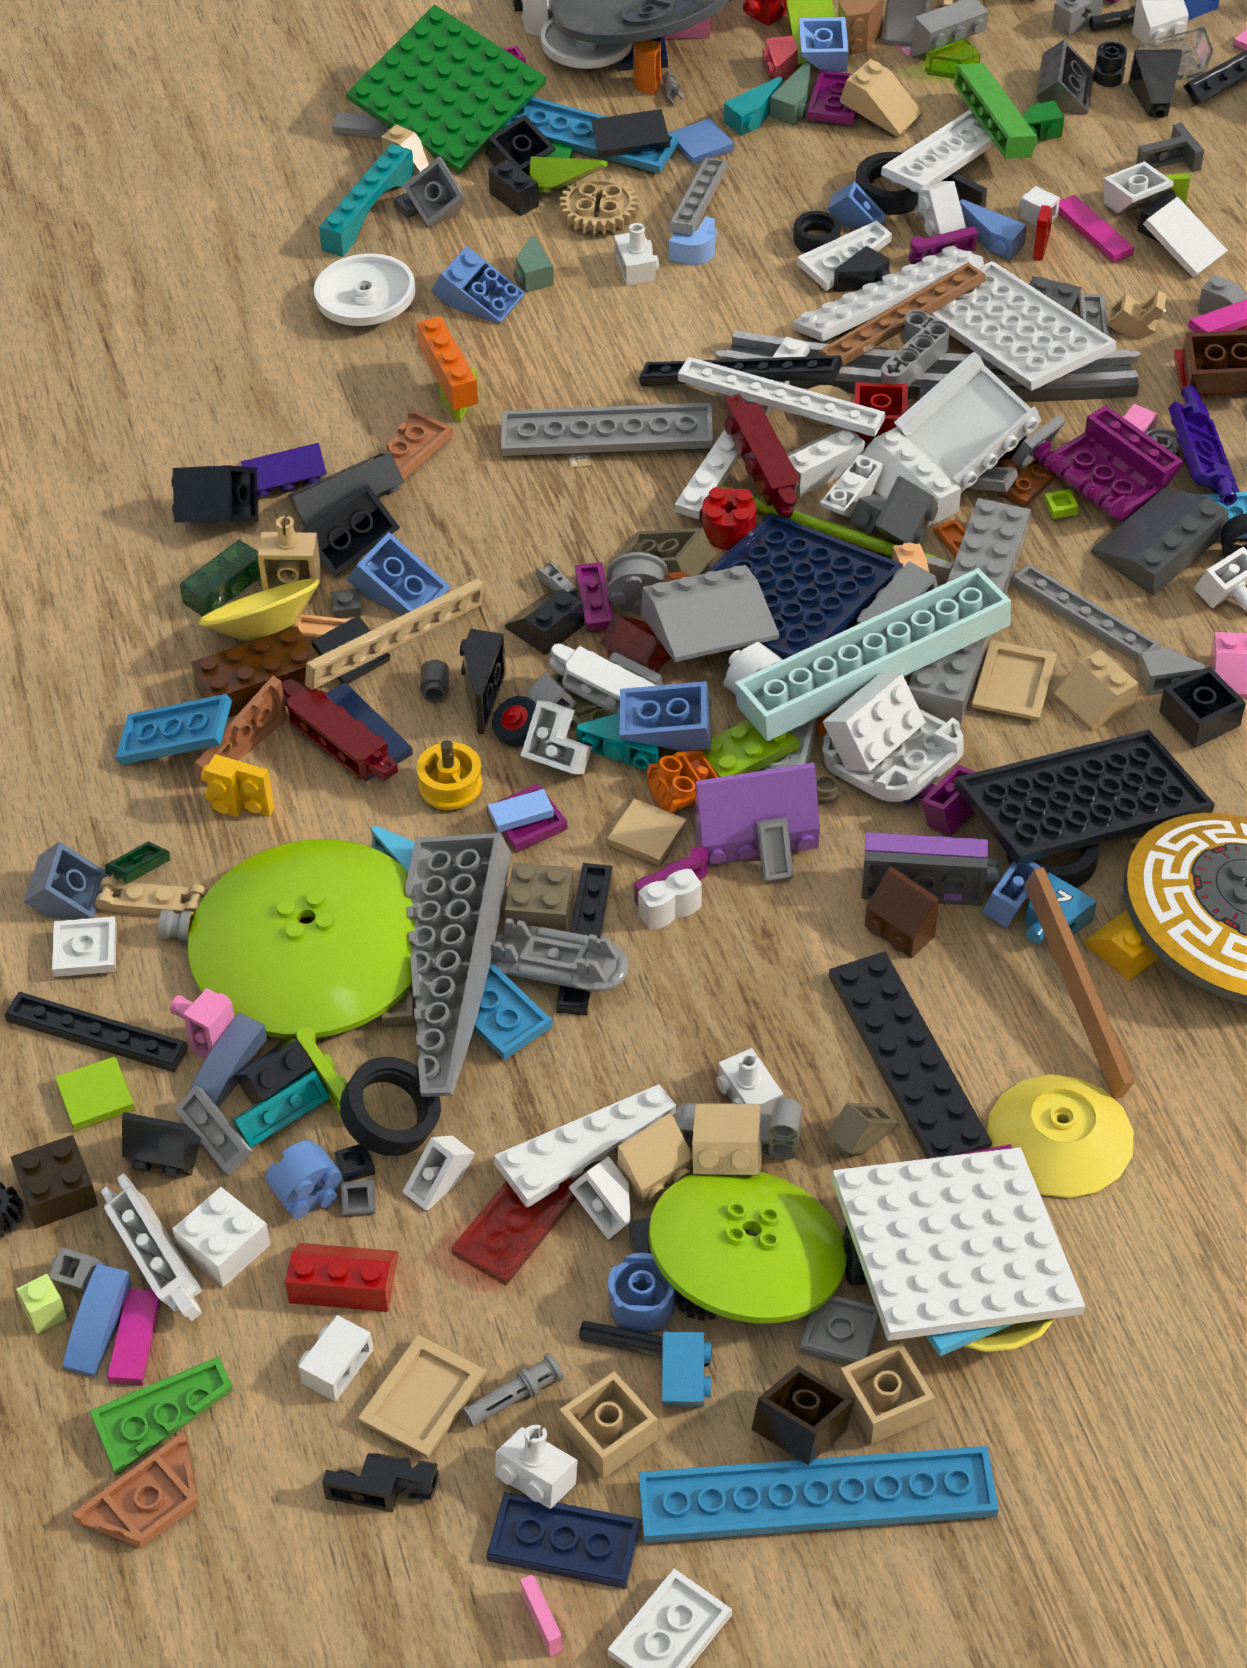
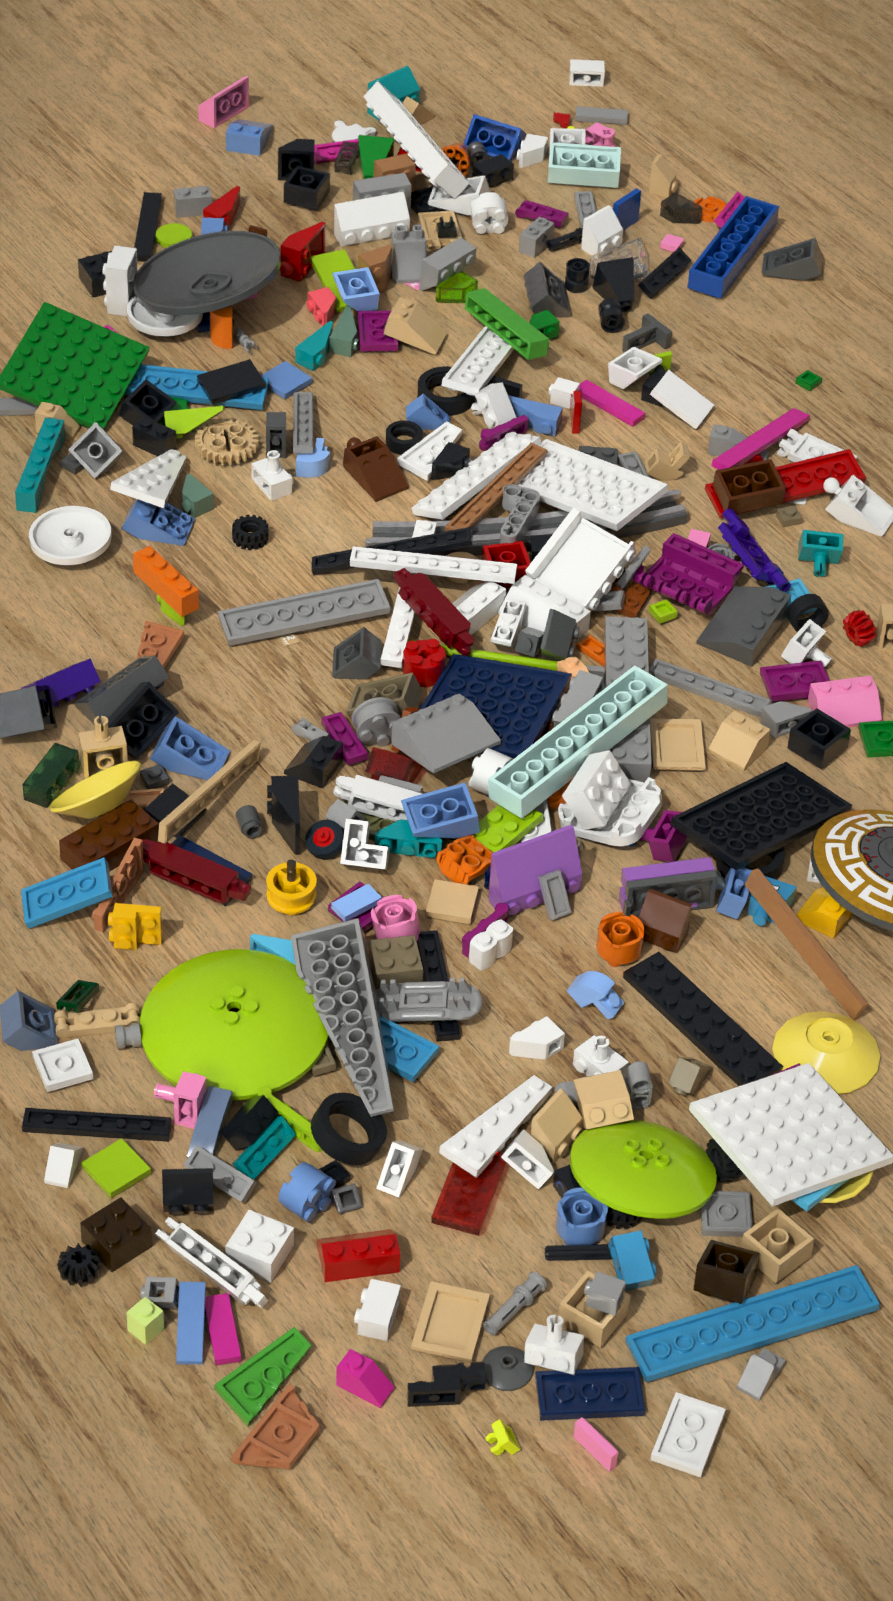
camera: 20 degrees left, 5 degrees down
none -> white slope [44,1142,83,1188]
none -> white wing [110,450,187,508]
none -> black tyre [232,515,269,550]
none -> dark grey brick [266,412,286,458]
none -> dark grey slope [332,627,381,680]
none -> dark pink slope [336,1349,395,1408]
none -> reddish brown slope [343,436,409,502]
none -> bright pink brick [371,895,421,942]
none -> dark grey dish [482,1346,533,1391]
none -> neon yellow tile [485,1419,521,1455]
none -> white slope [509,1016,565,1060]
none -> light blue brick [566,971,624,1019]
none -> light grey brick [584,1271,626,1316]
none -> orange brick [596,912,644,967]
none -> black wheel [598,298,625,333]
none -> slope [737,1348,786,1401]
none -> magenta plate [760,661,830,702]

